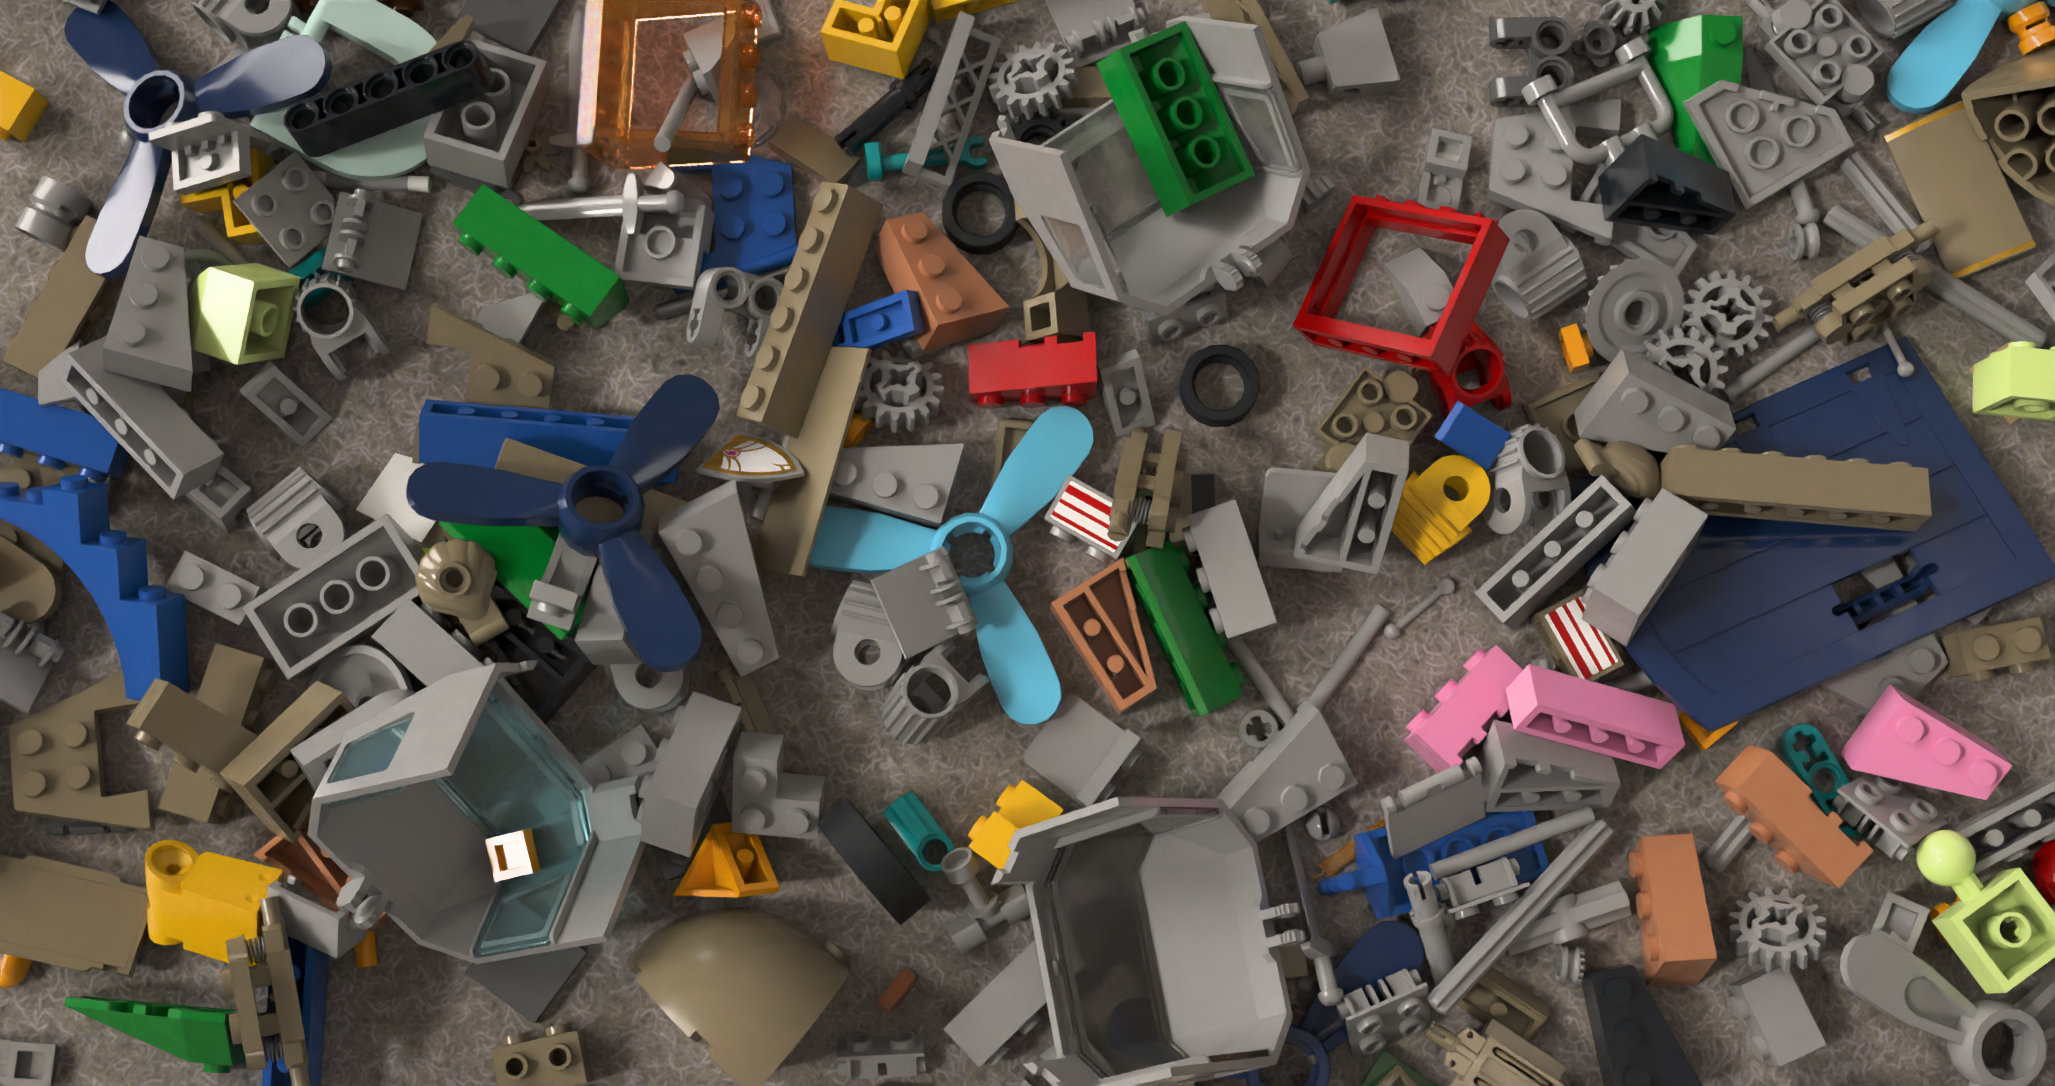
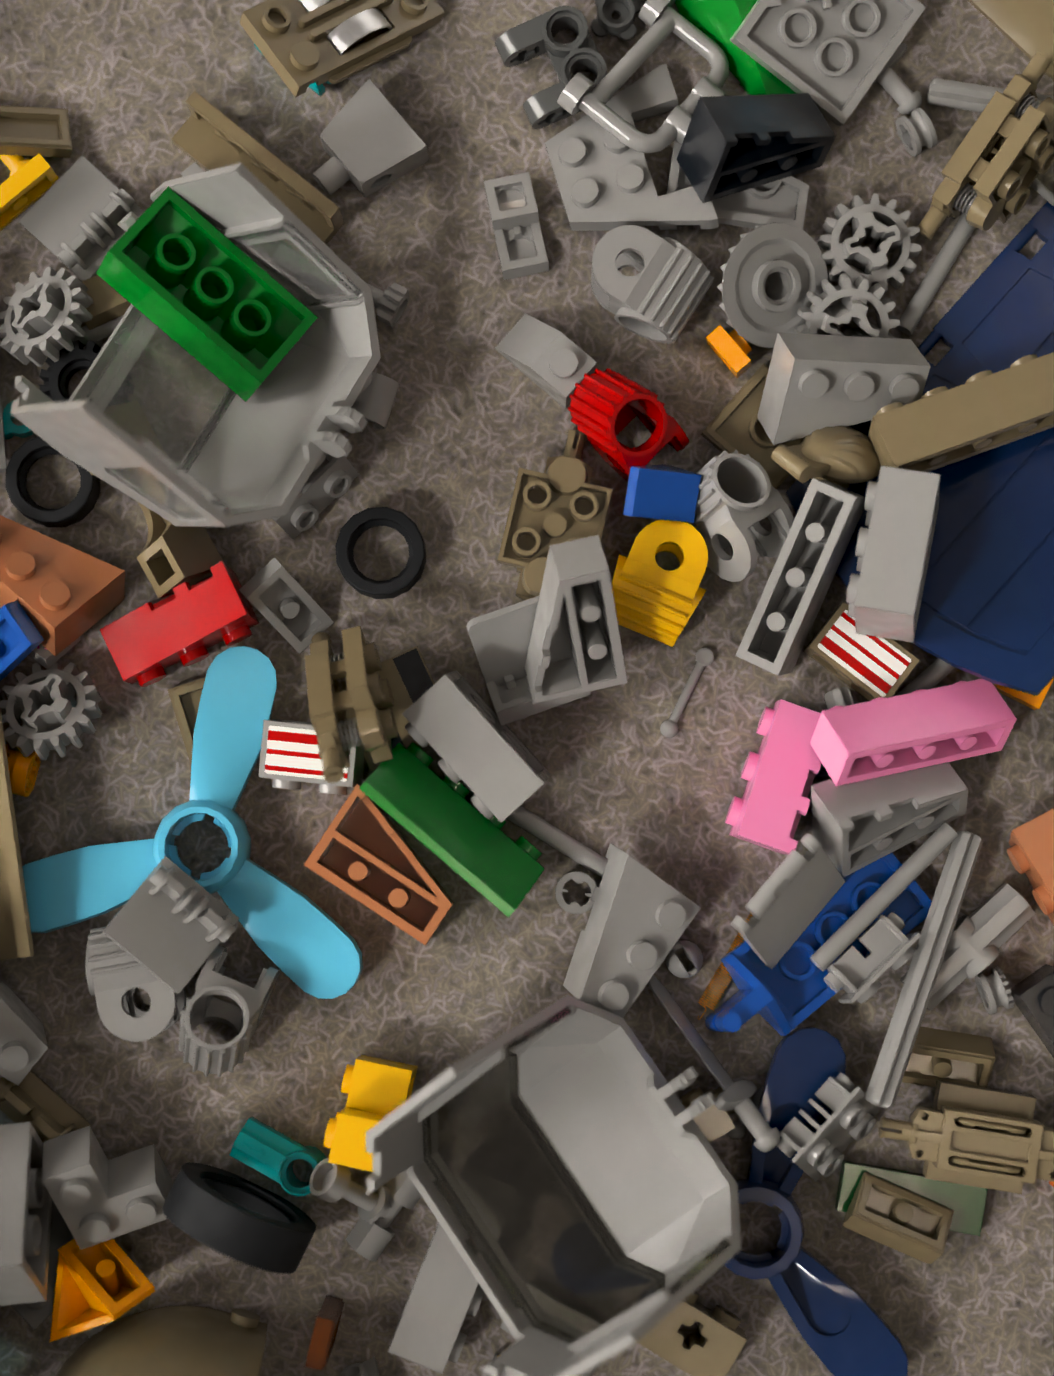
camera: 20 degrees left, 5 degrees up
light grey wedge [828,443,965,530] -> none
light grey bracket [1023,694,1142,808] -> none
red window [1293,195,1510,376] -> none
light grey piece [1307,604,1390,711] -> none
light grey pin [1403,871,1456,988] -> none
light grey axle [1839,151,1933,255] -> none

